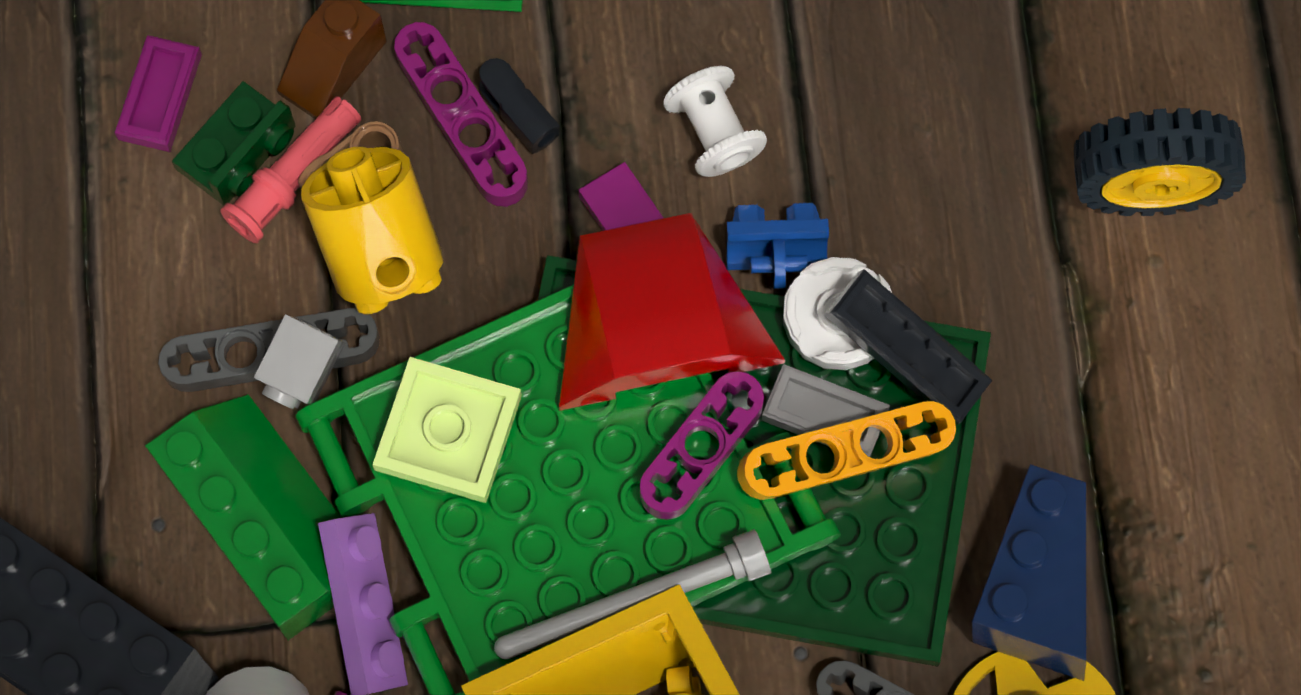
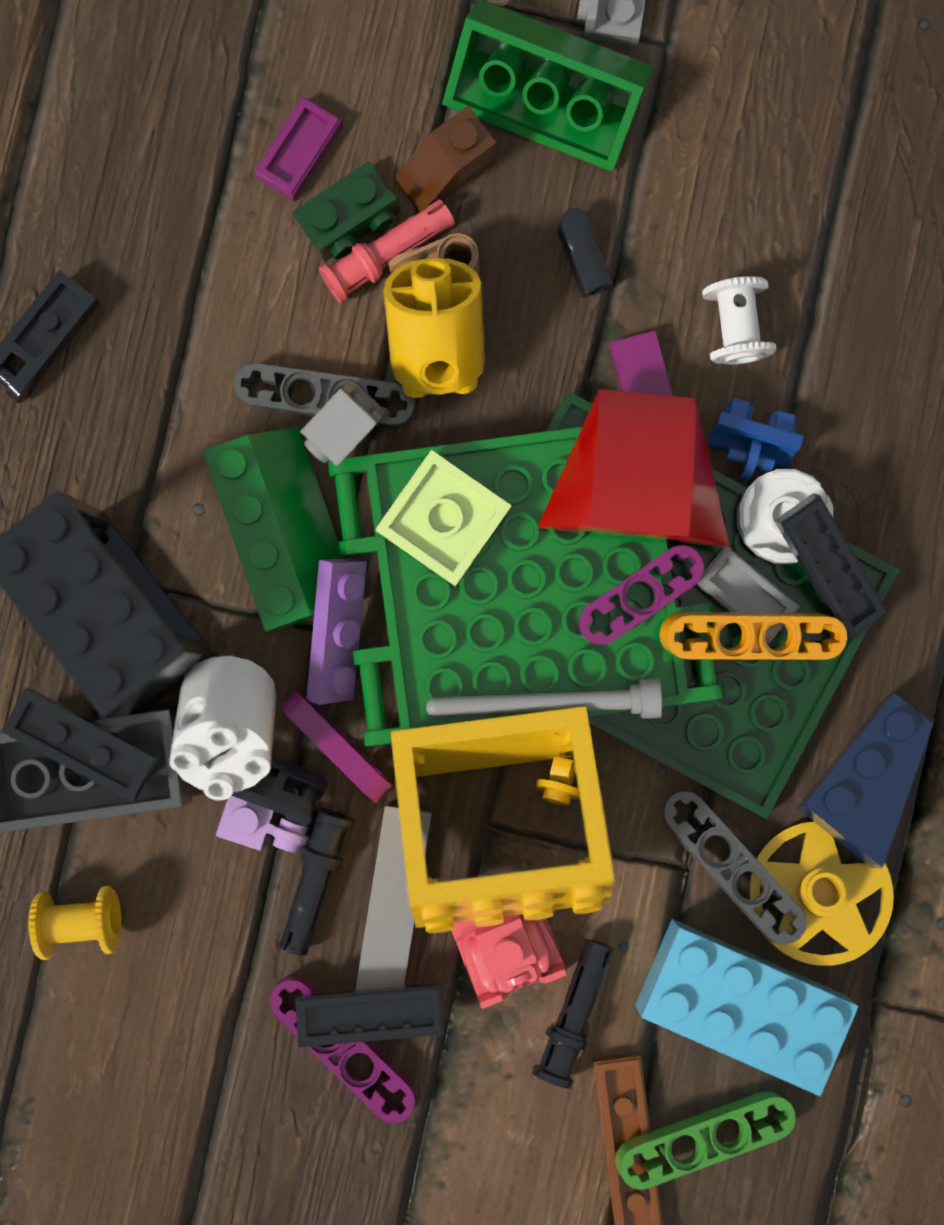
camera: 15 degrees right, 15 degrees up
magenta beam [394,22,528,207] -> none

